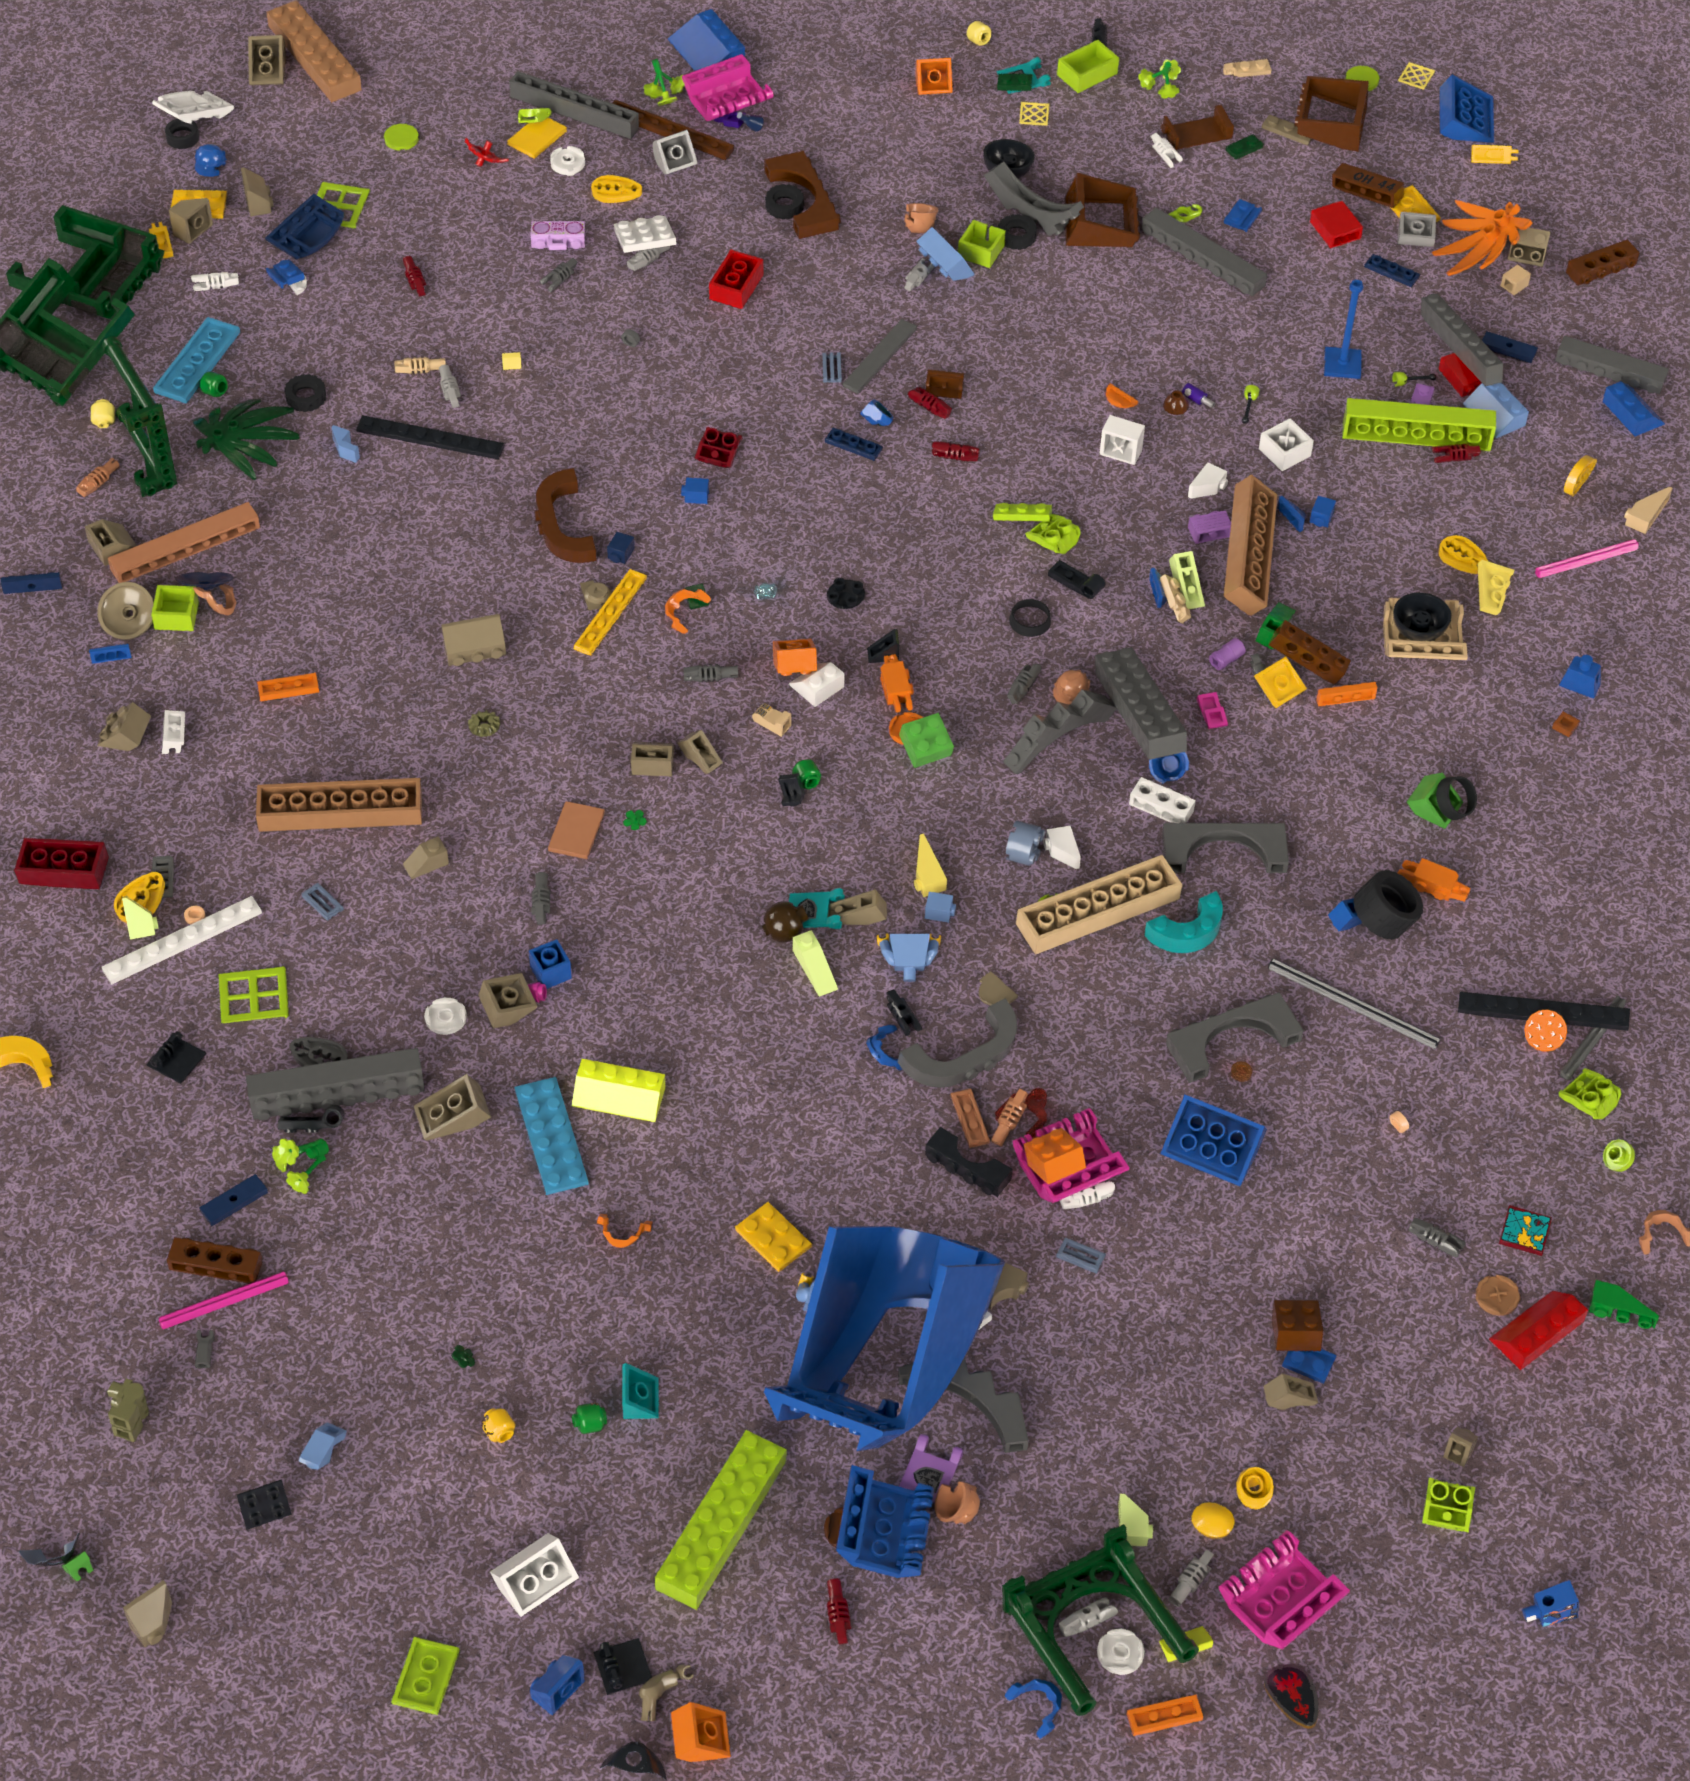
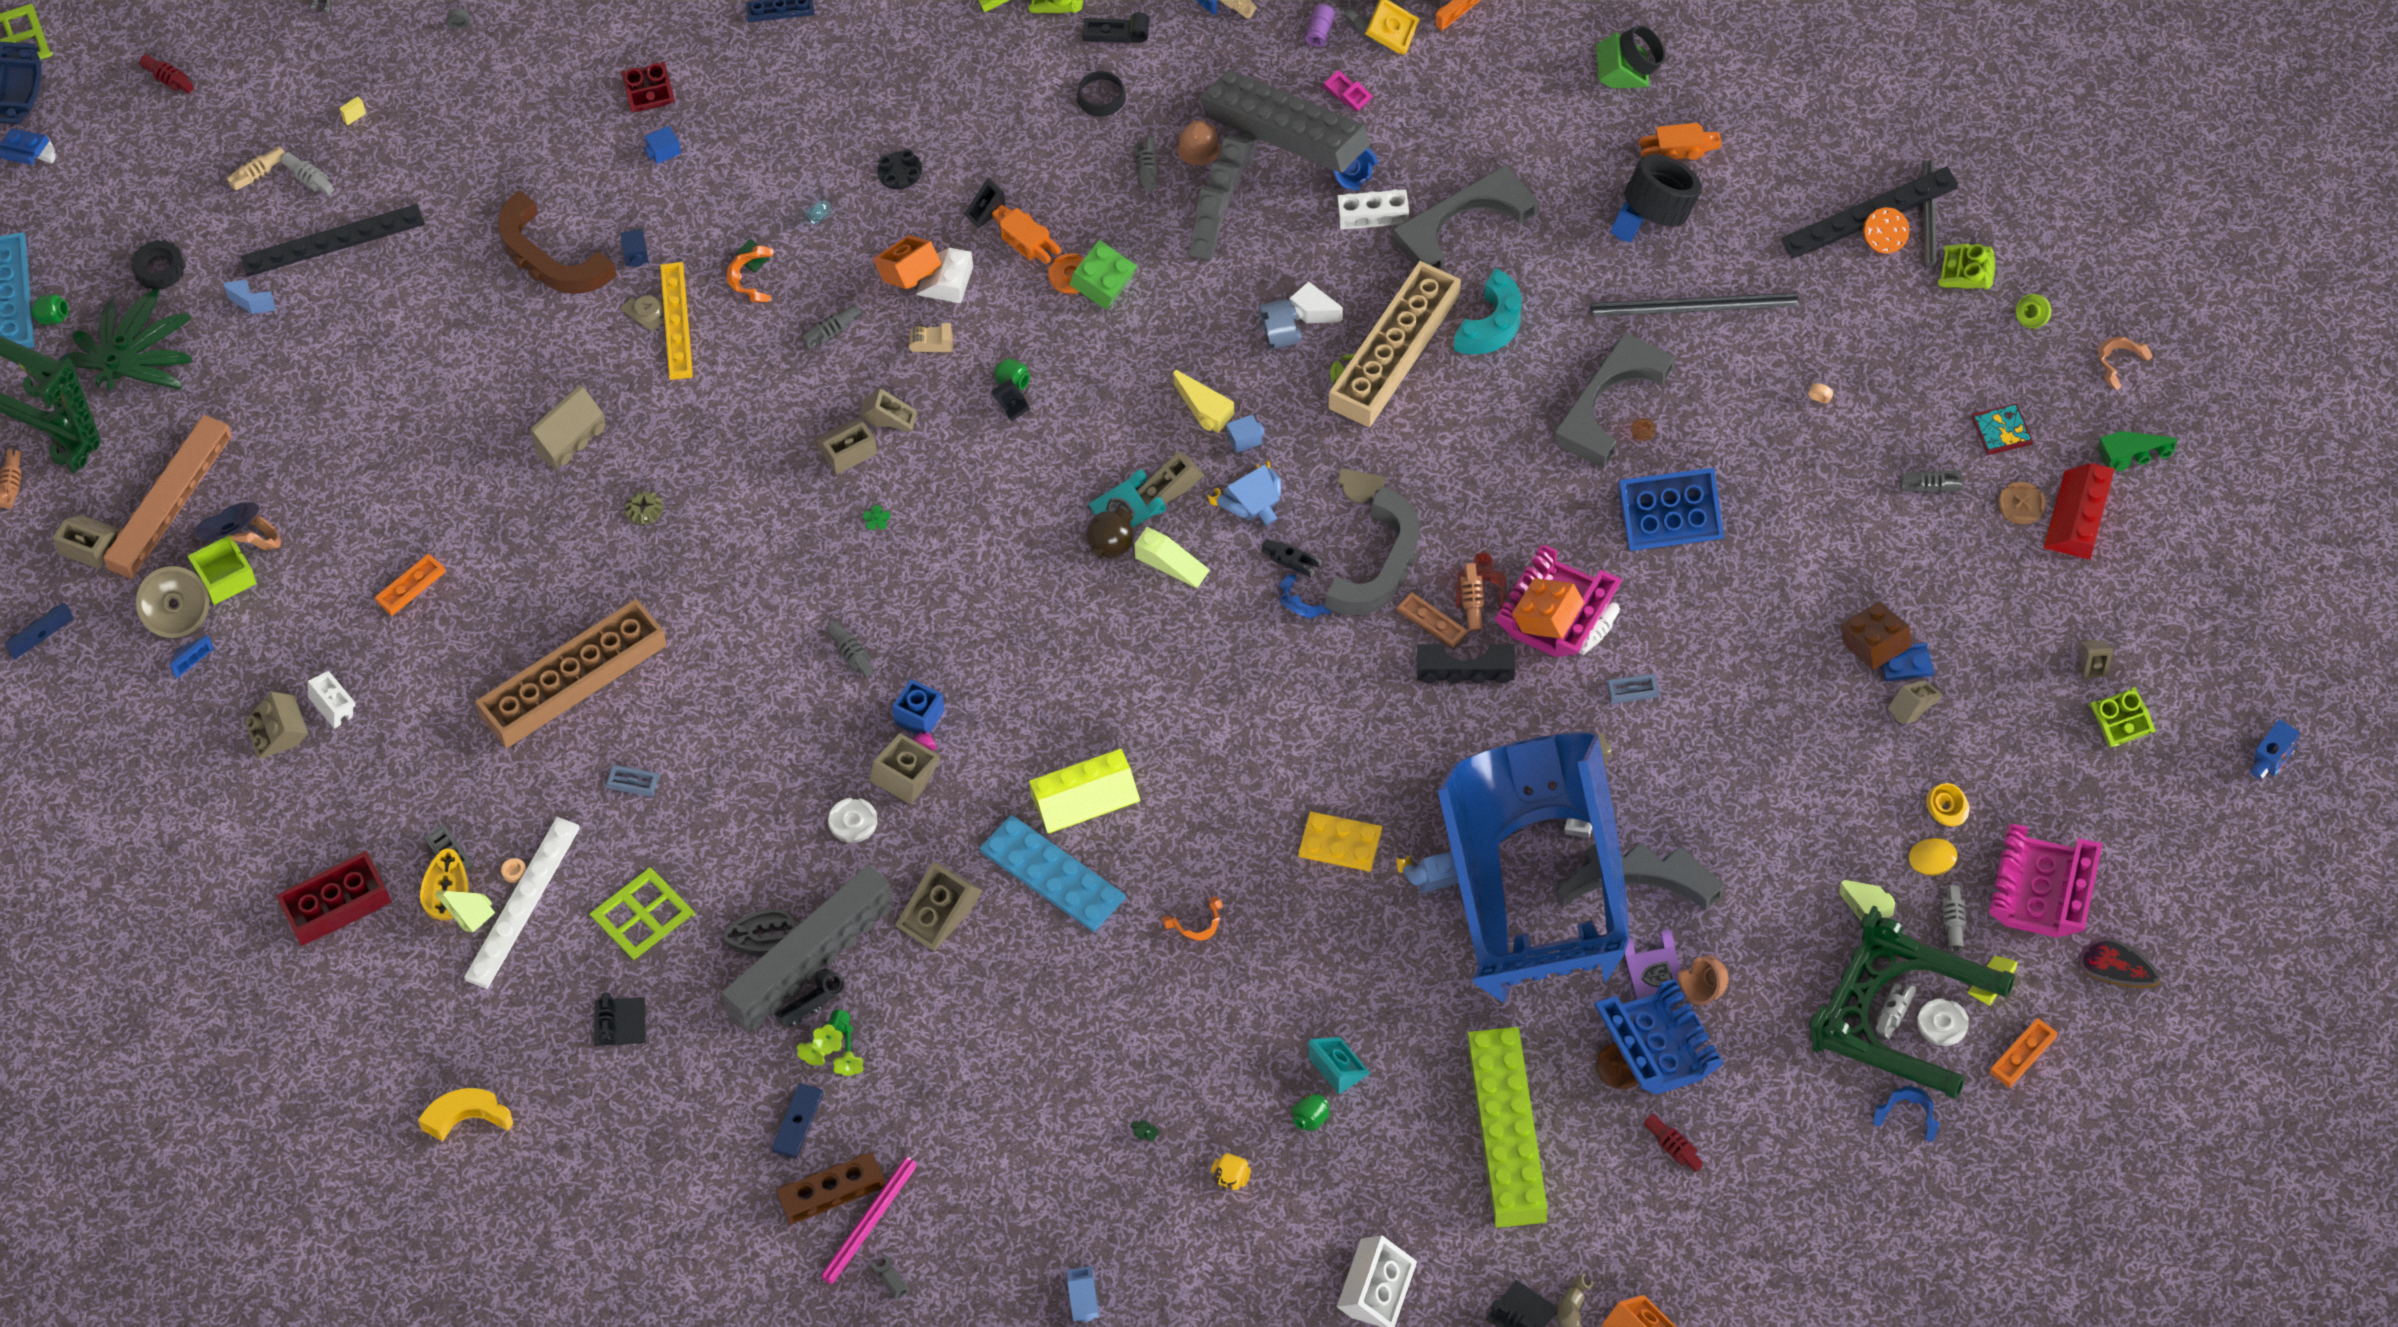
camera: 30 degrees left, 5 degrees up
dark tan slope [403,836,449,879] -> none
nougat tile [548,801,605,859] -> none

